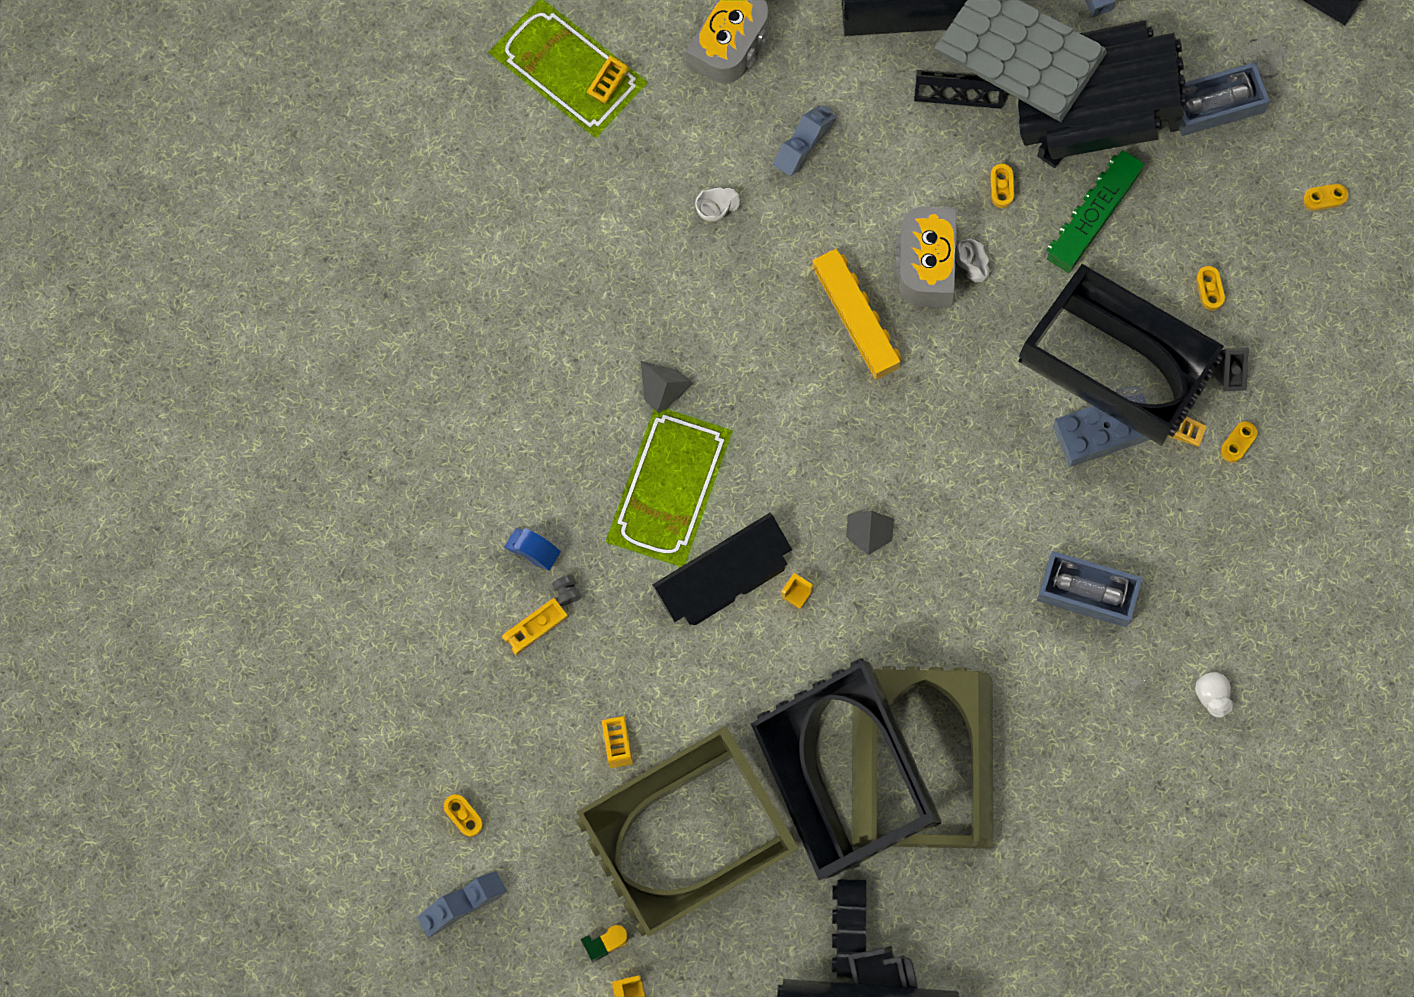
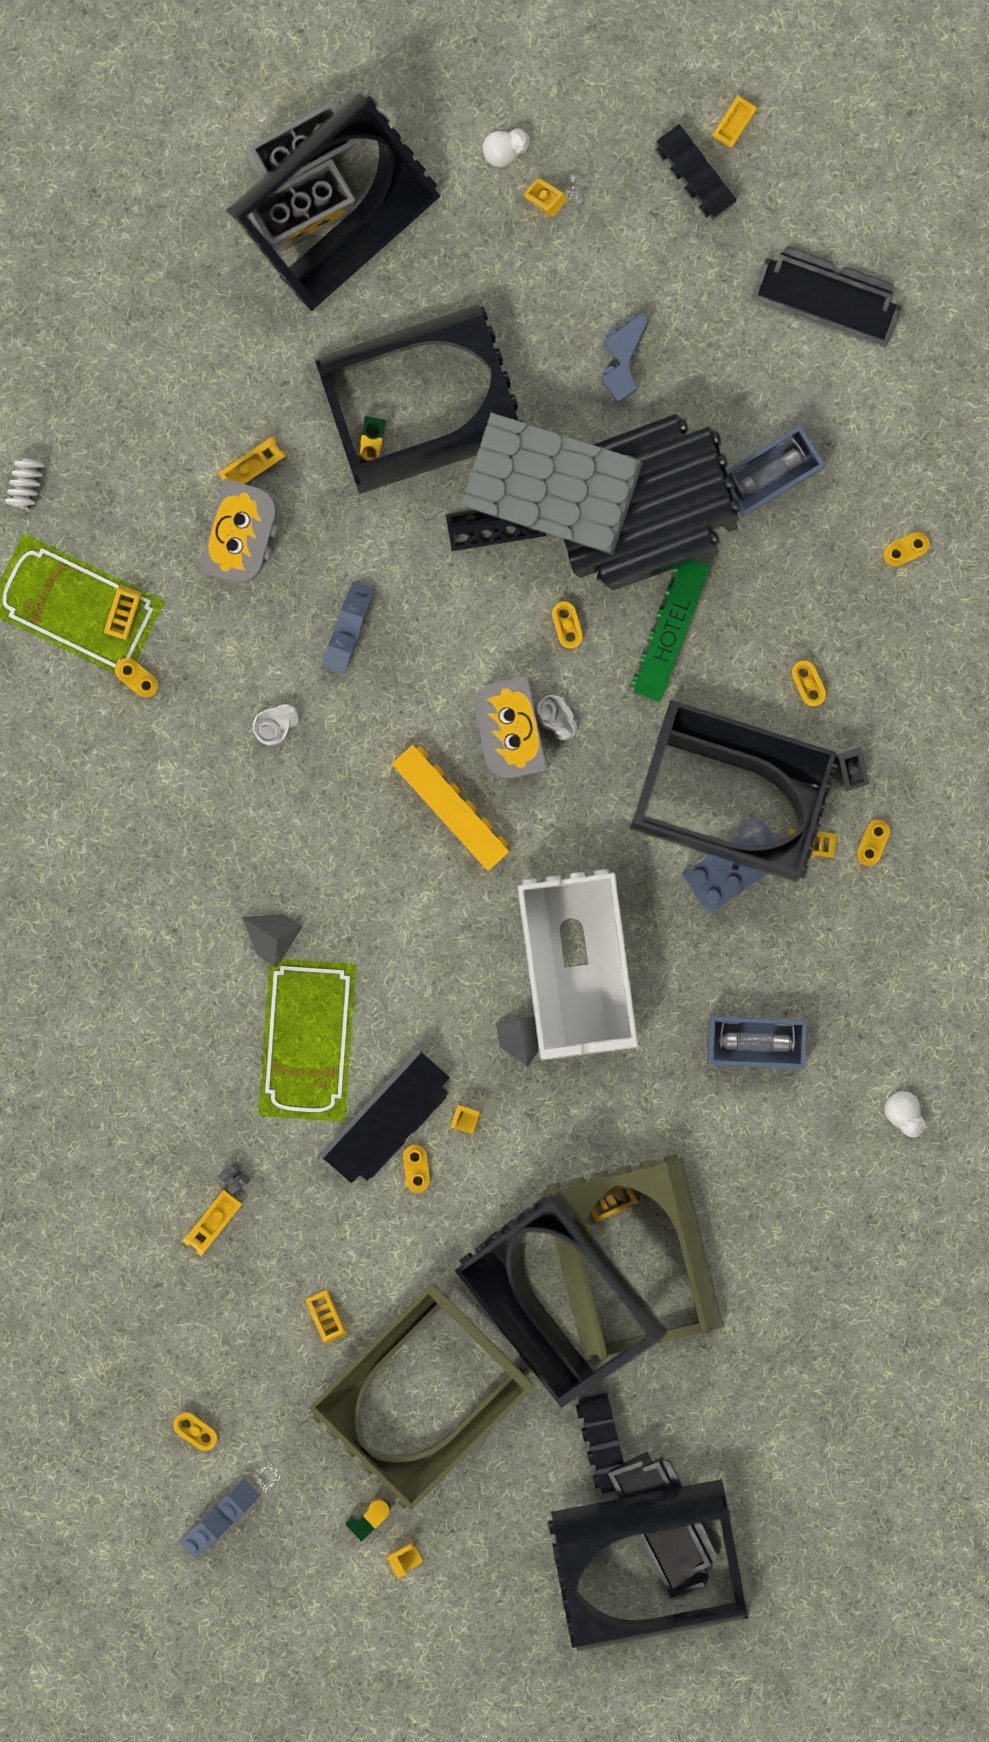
camera: 15 degrees left, 15 degrees up
blue brick [505,528,561,571] -> none
none -> yellow plate [115,658,158,698]
none -> yellow plate [403,1145,430,1193]
none -> white panel [518,869,638,1060]
none -> yellow slope [591,1186,641,1222]

